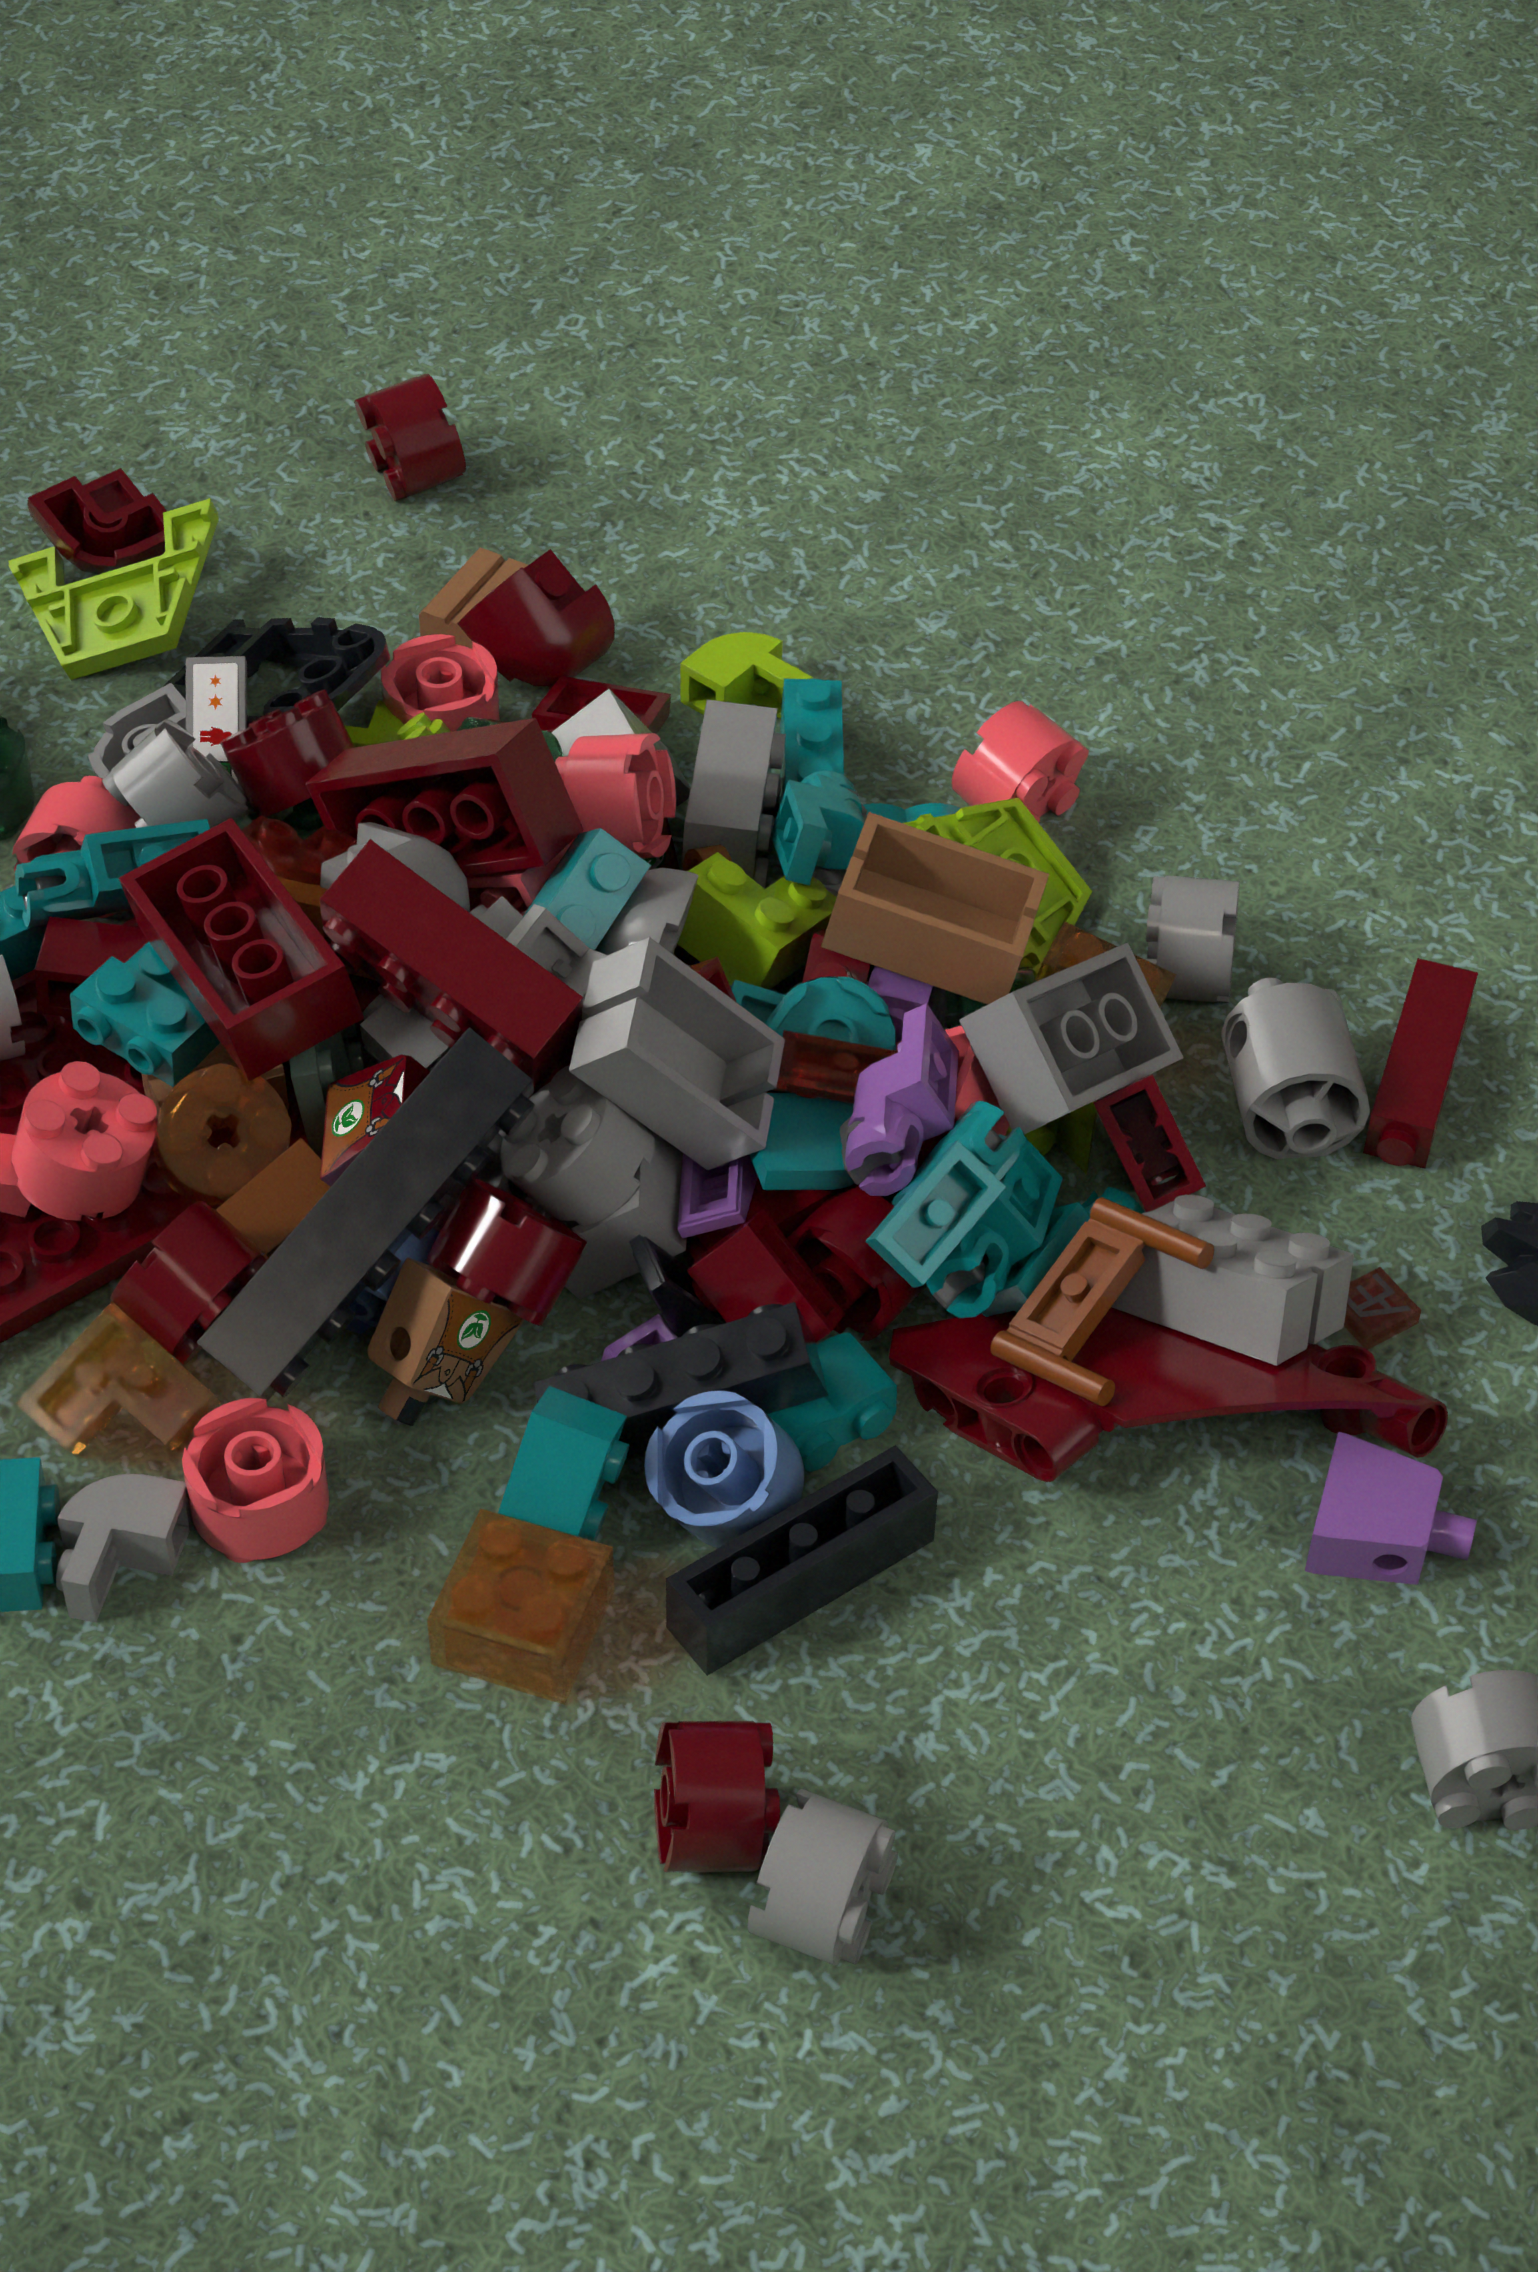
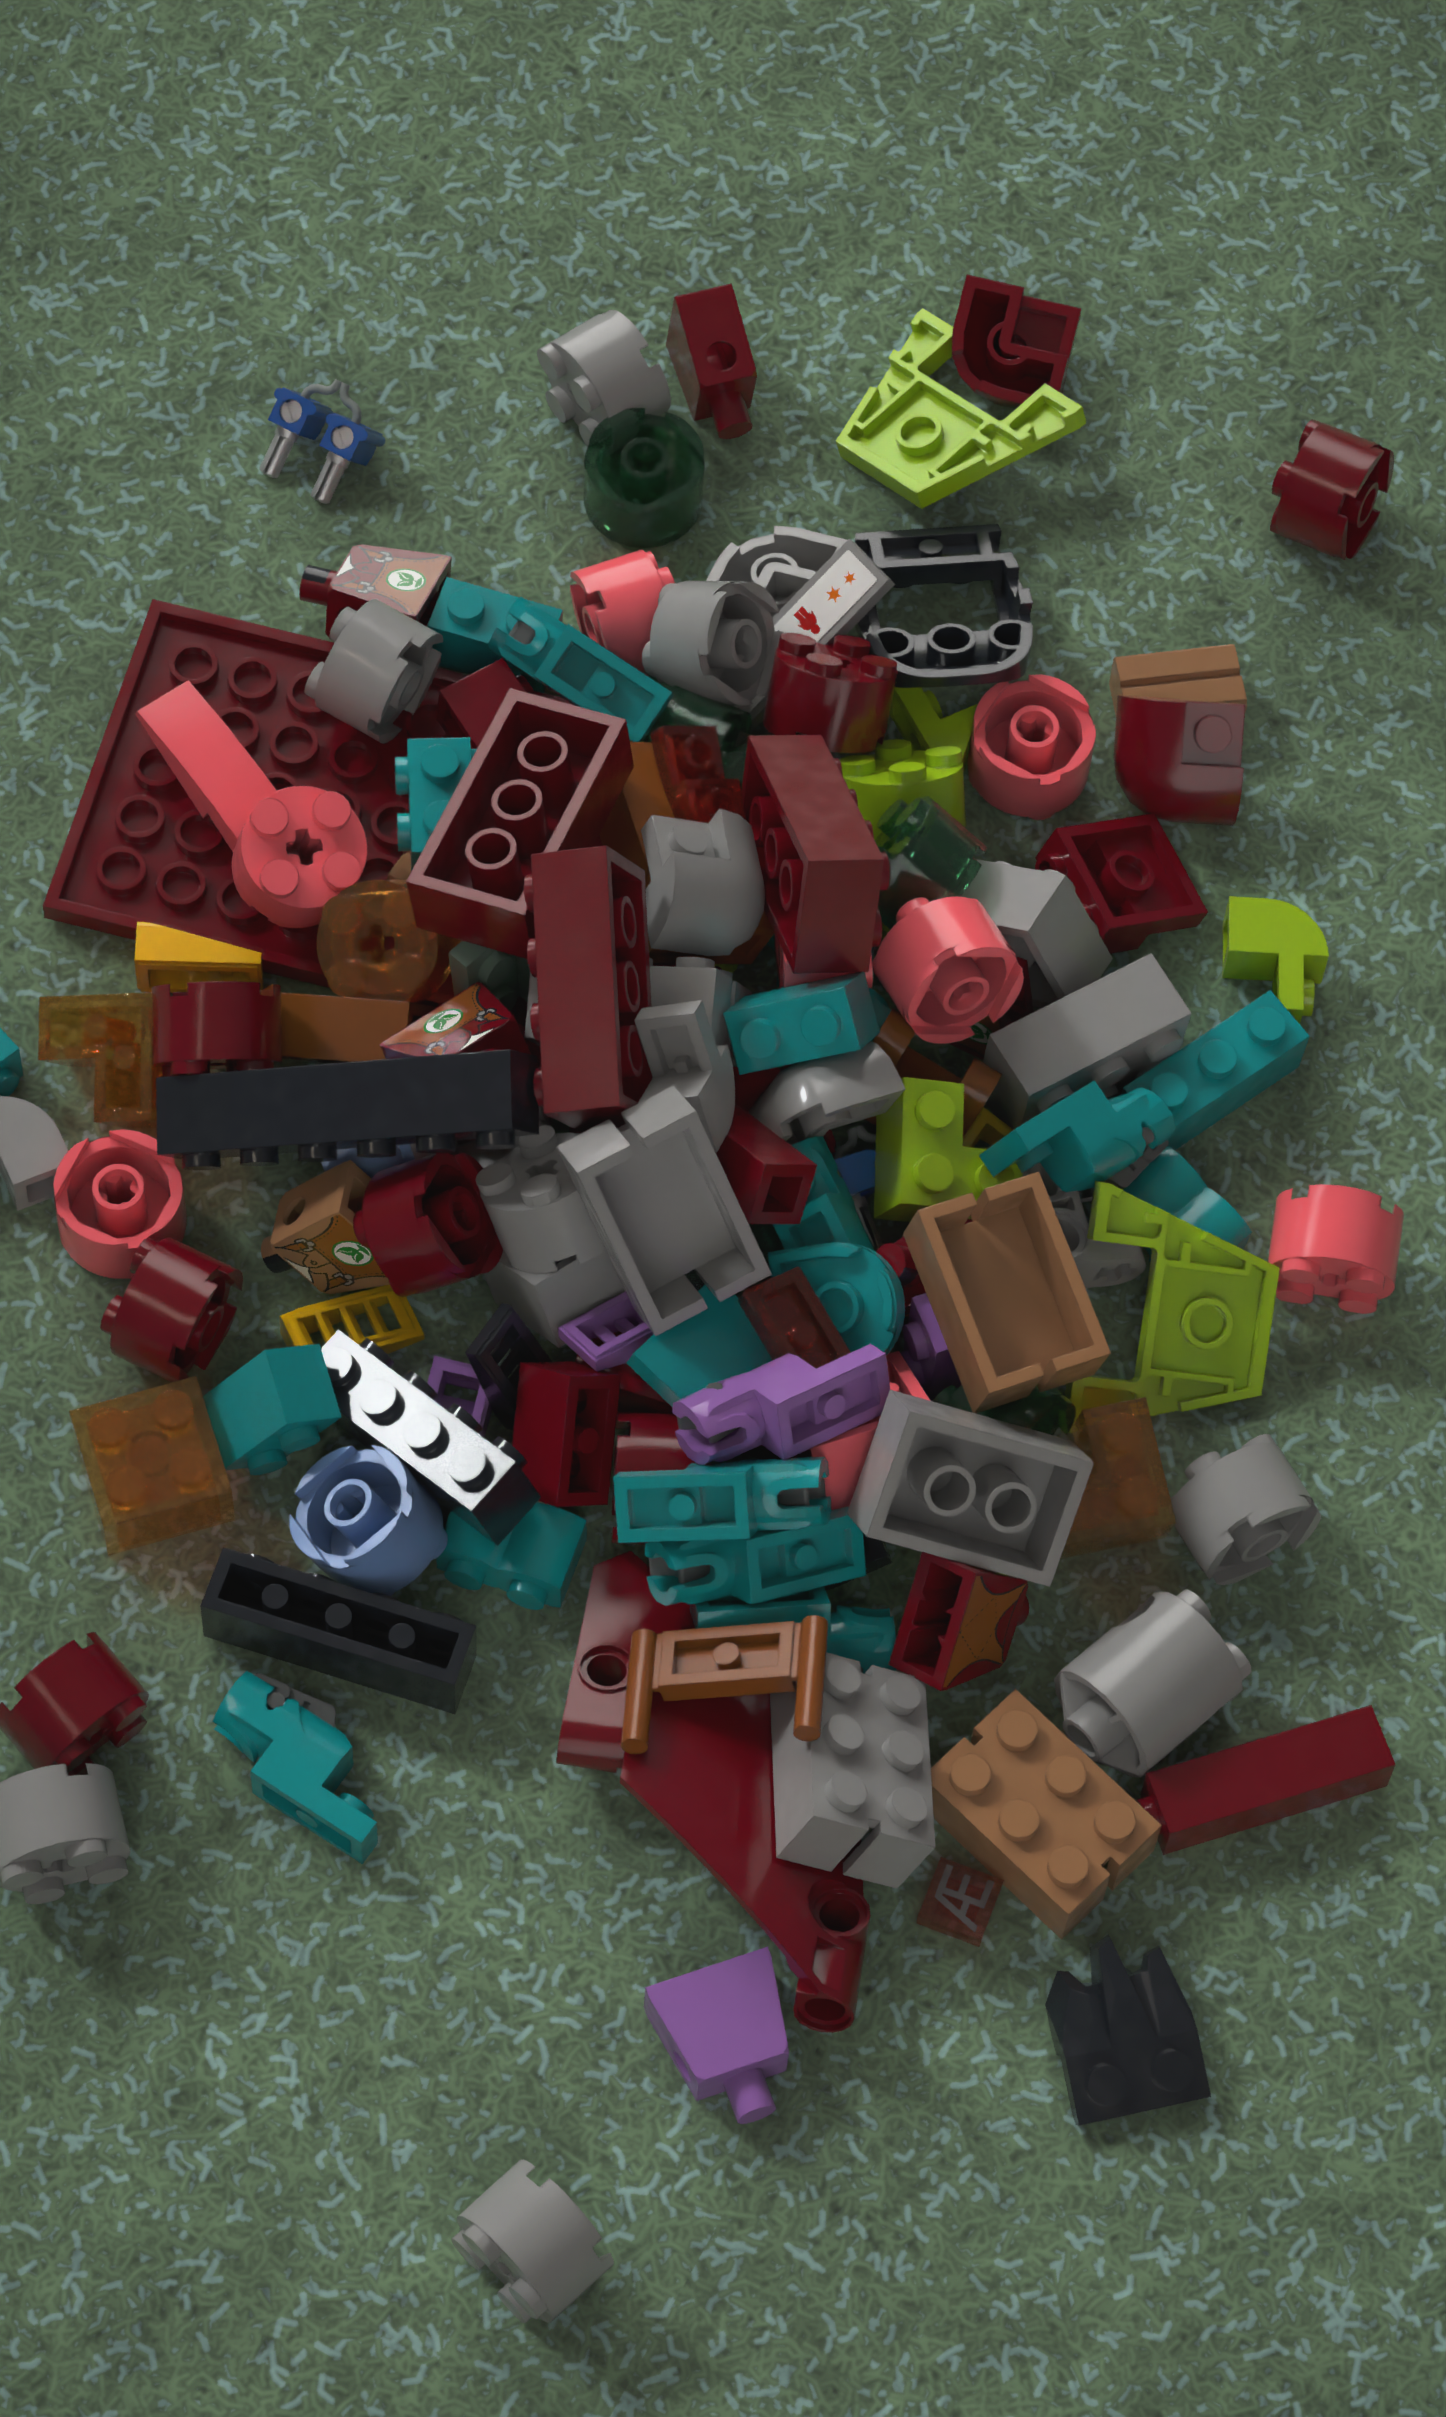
camera: 50 degrees right, 15 degrees up
none -> dark red brick [100,1237,243,1388]
none -> yellow slope [134,922,264,993]
none -> teal plate [213,1671,378,1864]
none -> yellow slope [279,1284,425,1354]
none -> medium nougat piece [931,1689,1162,1940]

